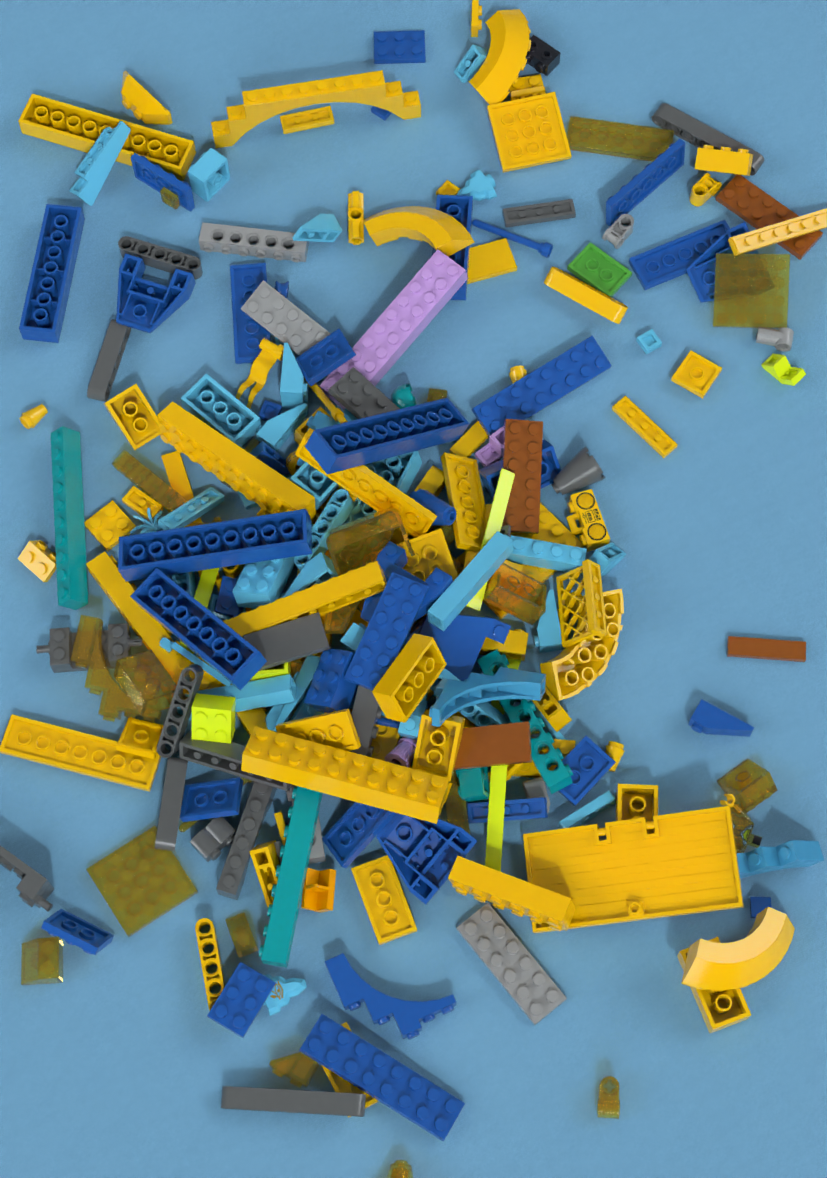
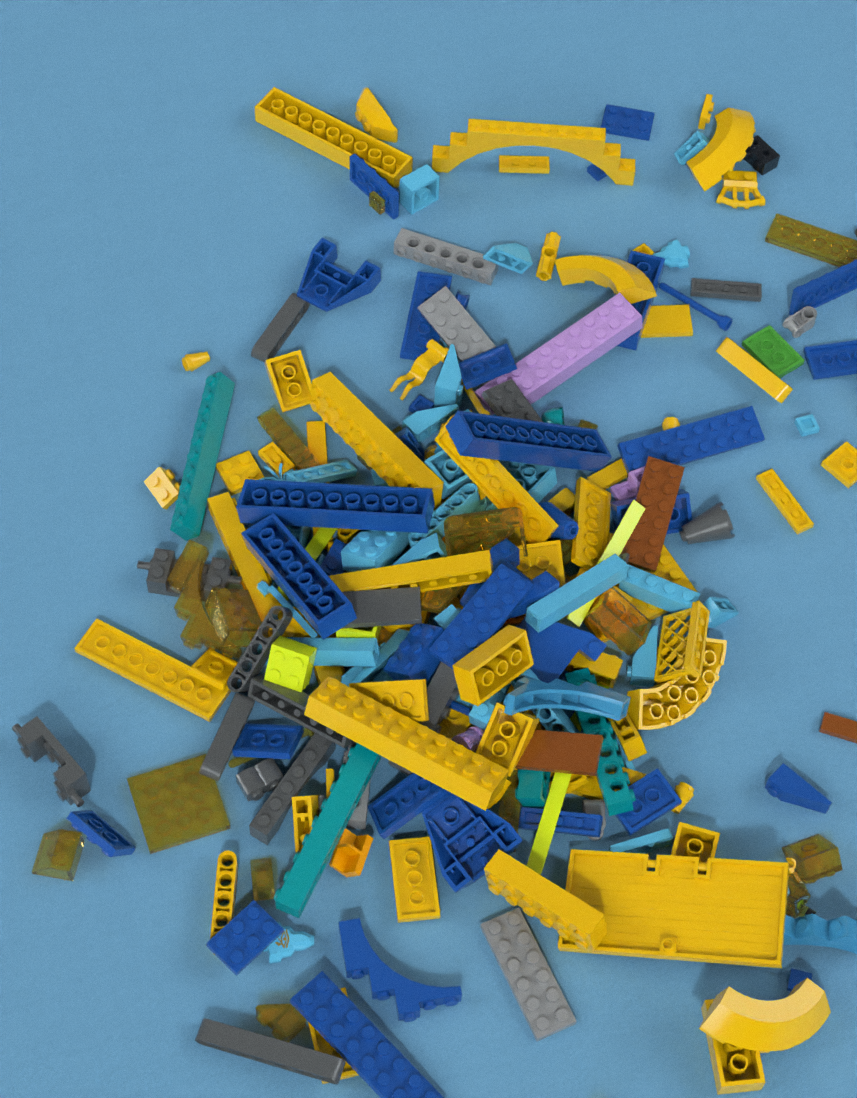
camera: 10 degrees right, 10 degrees down
blue brick [19,204,85,343] -> none
medium azure wedge [69,121,131,206] -> none
dark grey beam [118,236,203,279] -> none
medium azure brick [181,373,261,447] -> none
yellow plate [487,92,572,173] -> none
yellow piece [566,489,610,552] -> none

